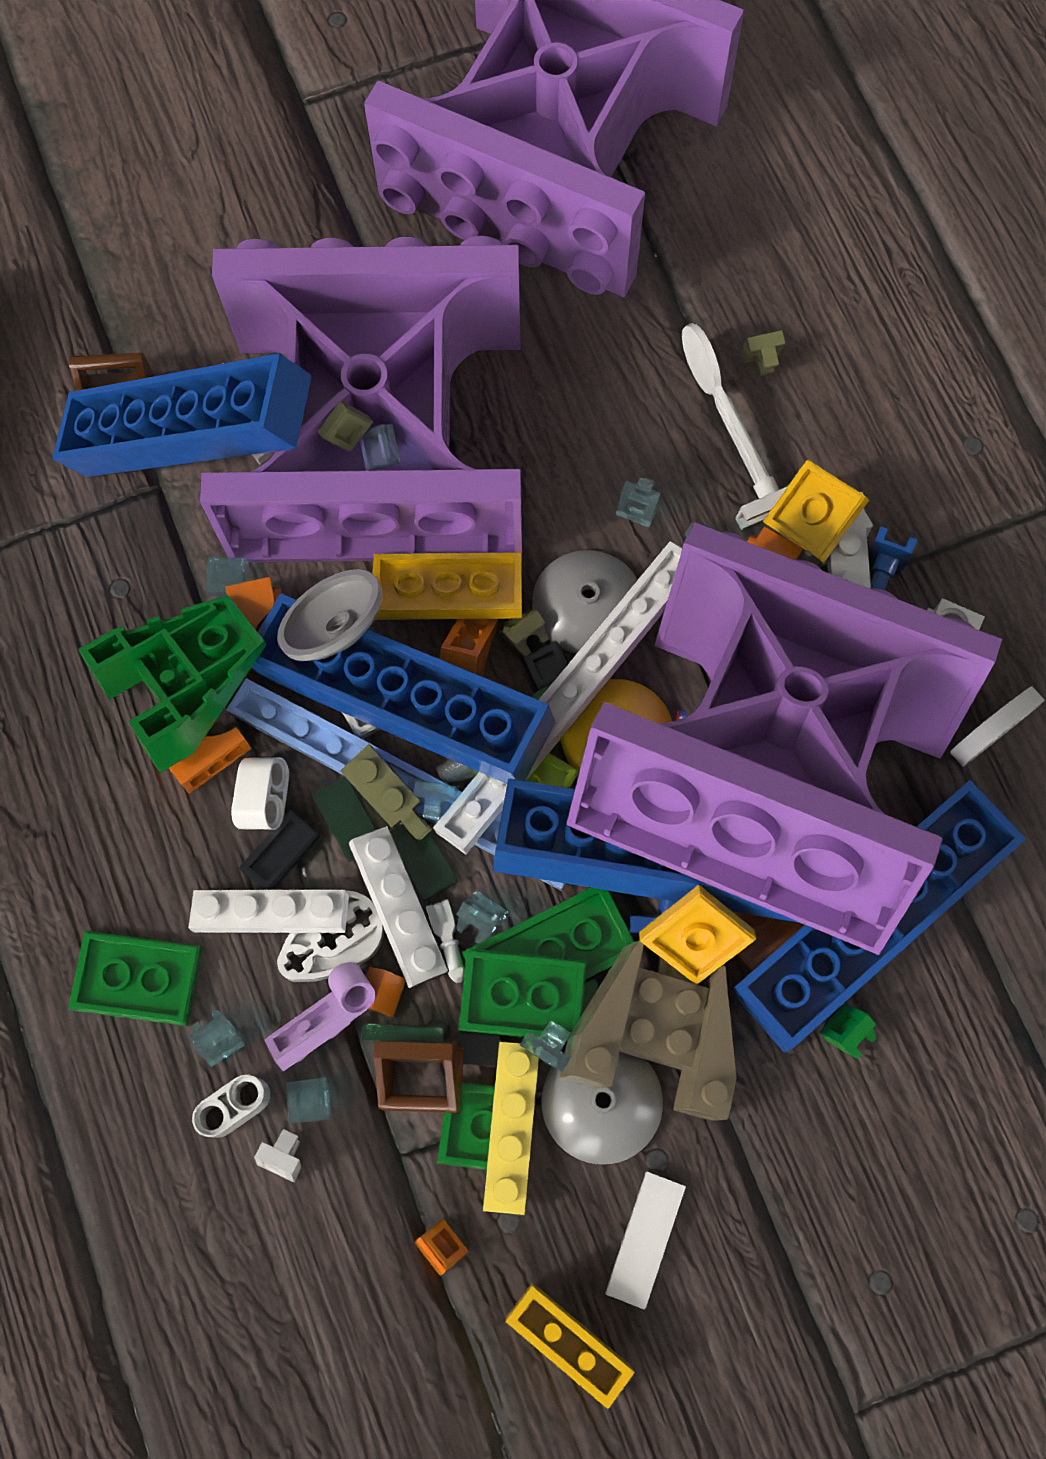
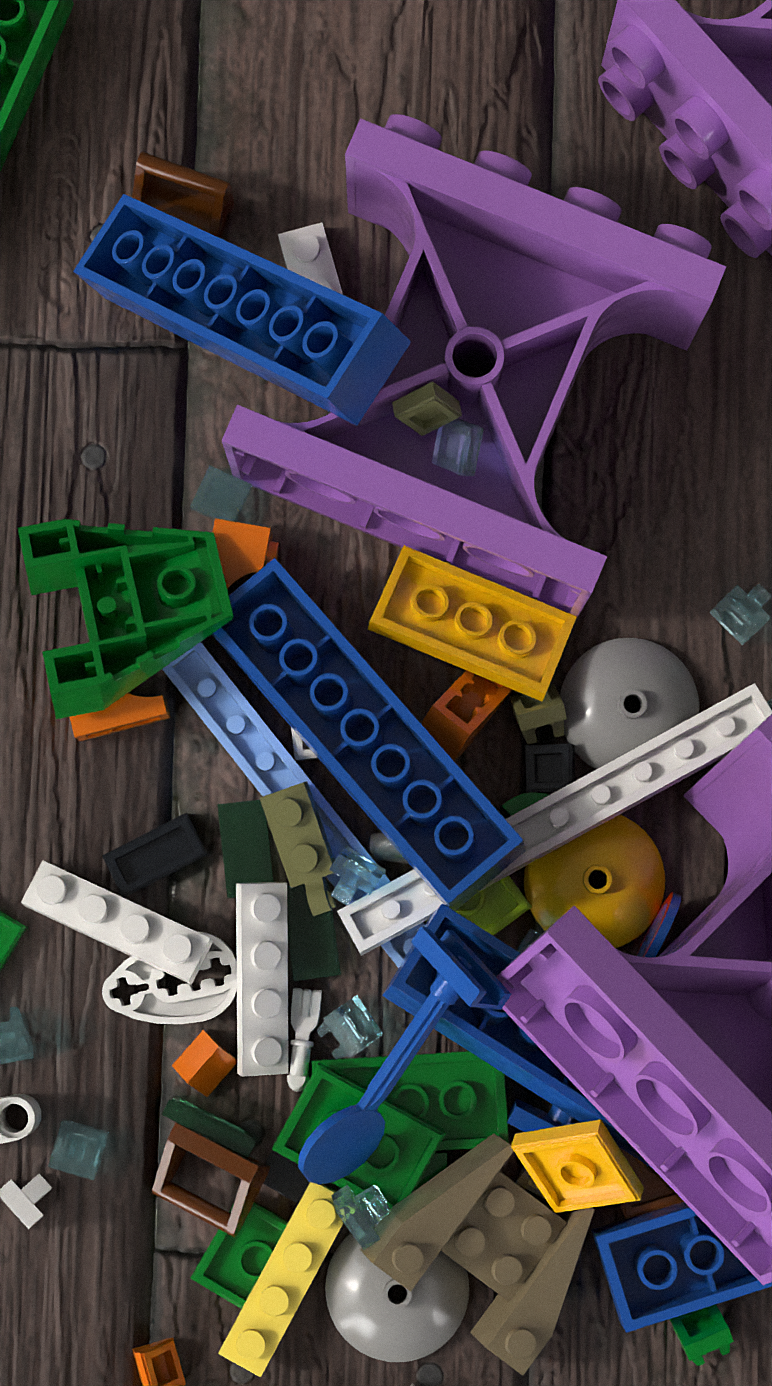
camera: 20 degrees right, 10 degrees up
white beam [231,757,289,830] -> none
lavender plate [264,962,375,1071] -> none
light grey dish [278,569,383,661] -> none
none -> blue piece [298,926,512,1185]

